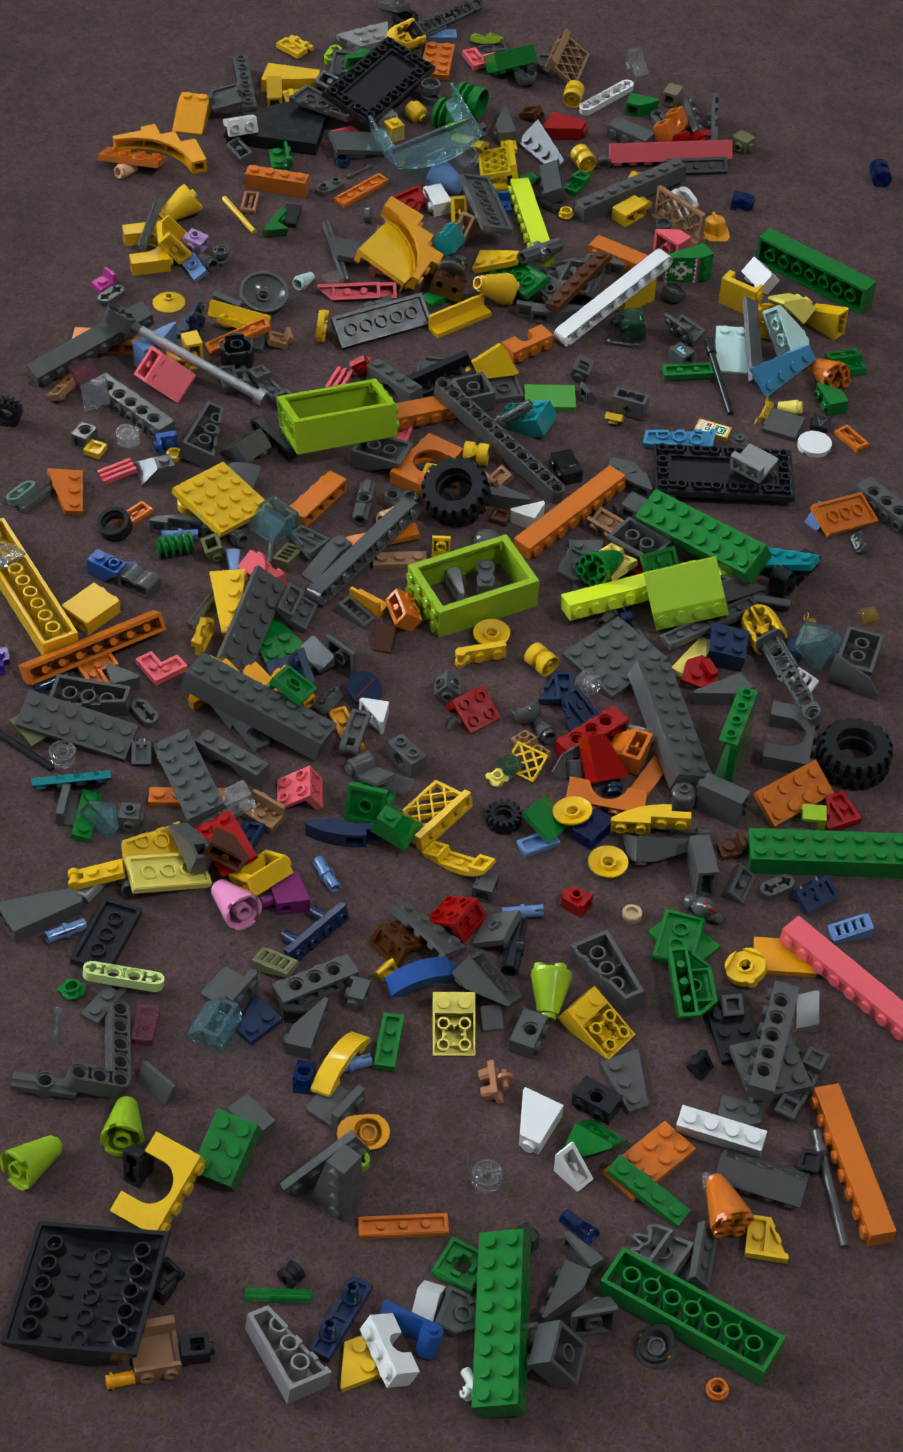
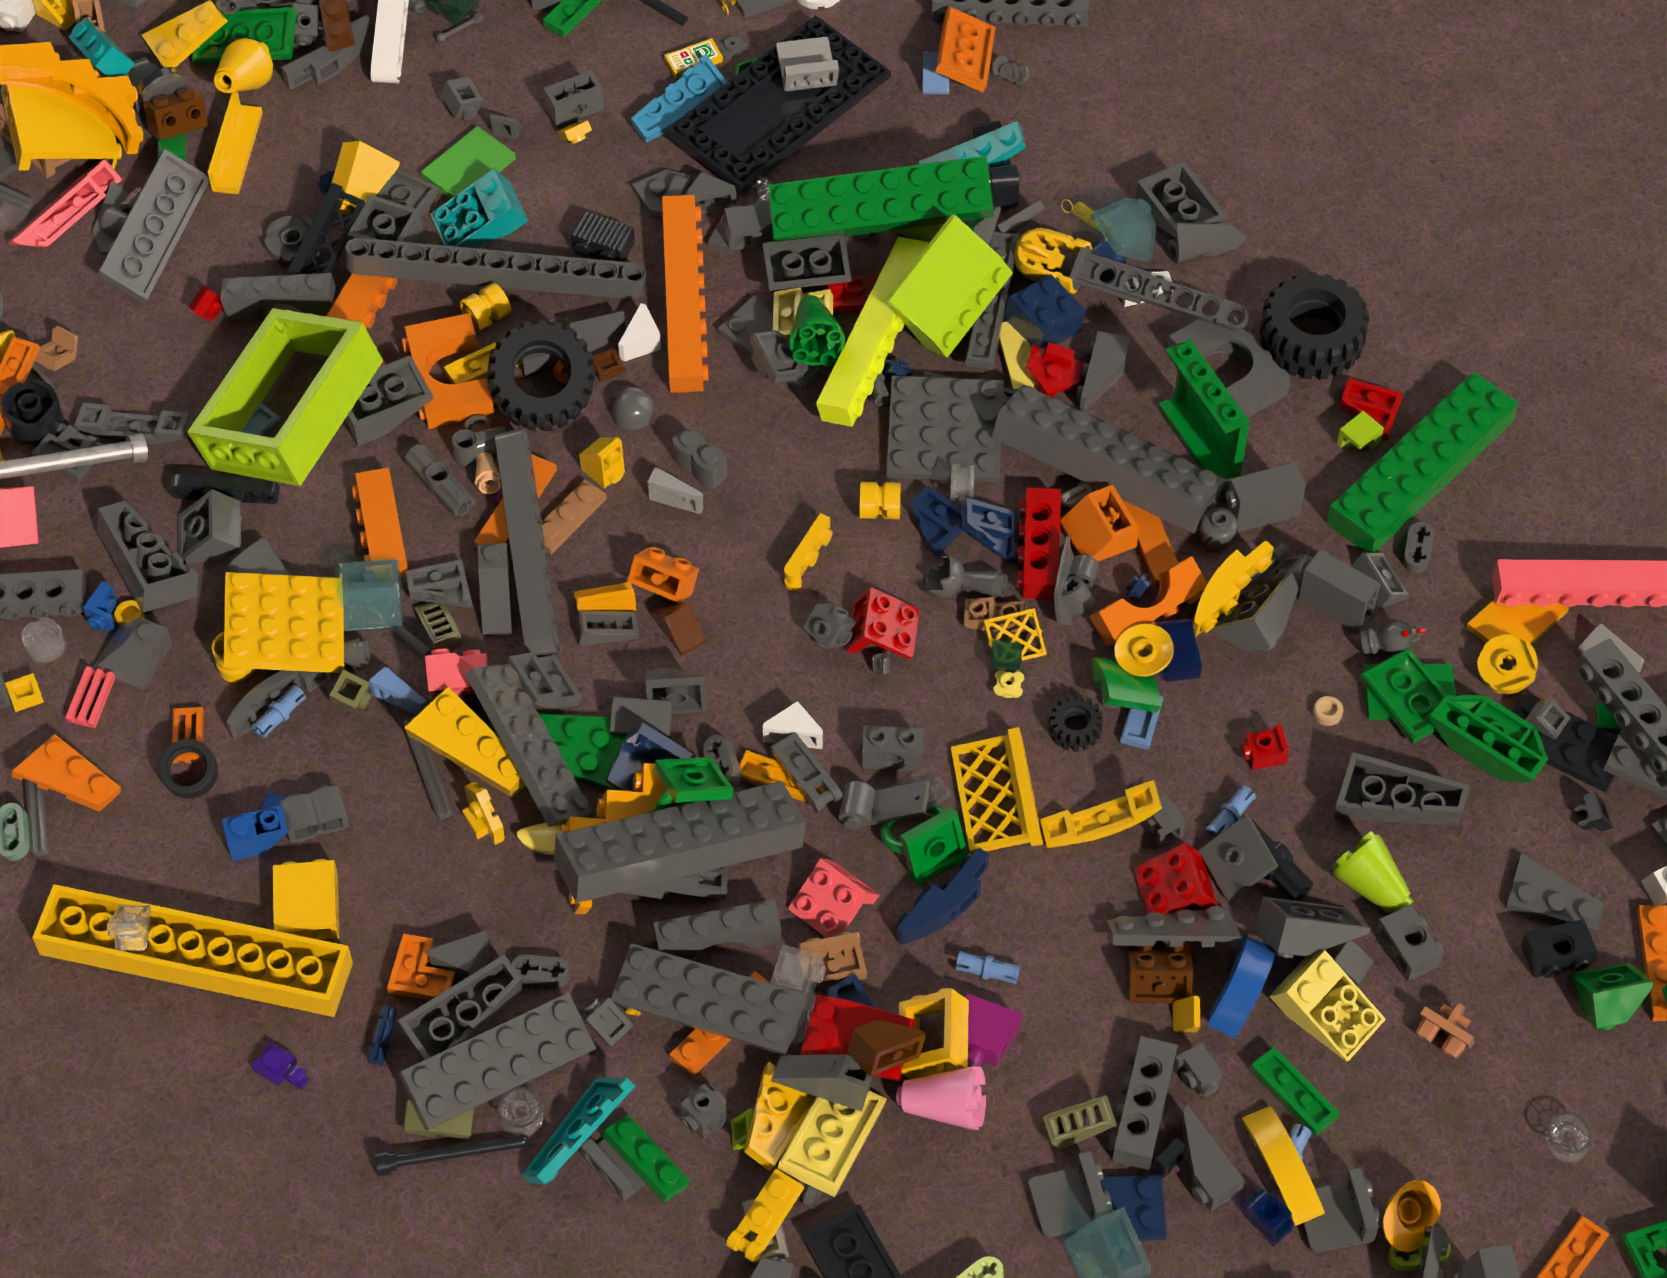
camera: 45 degrees left, 10 degrees up
orange brick [18,610,167,685] -> none
clear light blue slope [79,800,119,839] -> none
coral plate [135,651,188,686] -> none
green piece [155,531,194,559] -> none
dark blue plate [280,901,349,961] -> none
yellow plate [315,309,329,343] -> none
coral tile [325,366,353,388] -> none
dark blue piece [347,670,382,705] -> none
green slope [371,803,424,852] -> none
lime door [406,534,539,638] -> none
yellow dish [473,619,510,644] -> none
medium nougat bracket [485,465,514,488] -> none
dark grey pin [493,399,534,428] -> none
orange arch [502,324,553,364] -> none
white slope [519,1087,564,1155] -> none
white slope [554,1142,593,1192] -> none
yellow slope [557,986,636,1059] -> none
red slope [578,730,629,783] -> none
medium nougat bracket [587,507,624,541] -> none
yellow dish [588,845,628,878] -> none
green bracket [639,546,679,574] -> none
reddish brown bracket [716,831,748,861] -> none
orange plate [753,759,834,828] -> none
dark blue bracket [789,875,840,915] -> none
medium blue slope [827,913,874,944] -> none
clear yellow plate [857,606,881,626] -> none

